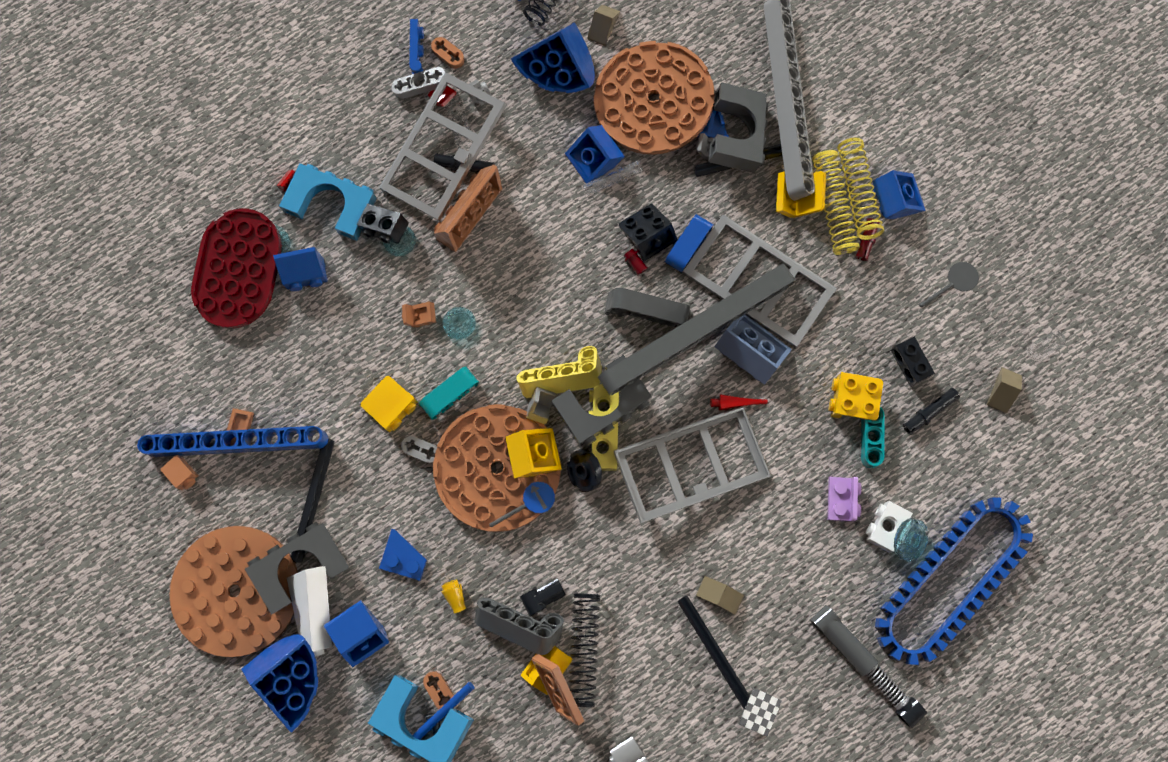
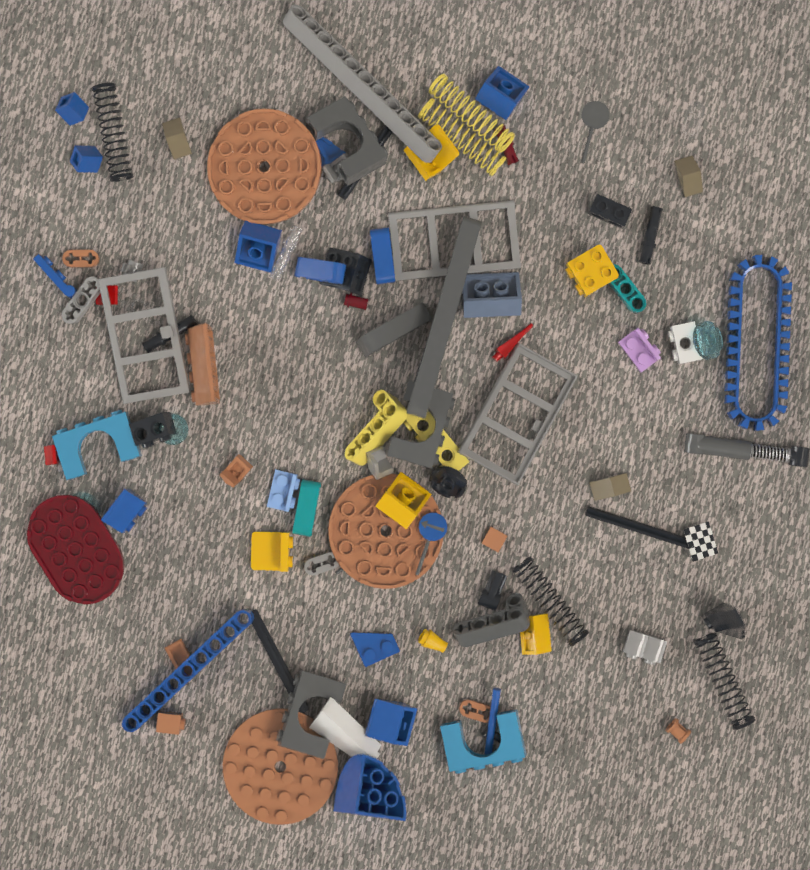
camera: 45 degrees left, 10 degrees up
clear light blue gear [443,307,476,340] -> none
blue brick [511,22,595,93] -> none
nougat tile [532,654,584,726] -> none
none -> light blue bracket [267,469,300,512]
none -> beam [294,257,346,284]
none -> nougat tile [482,527,507,552]

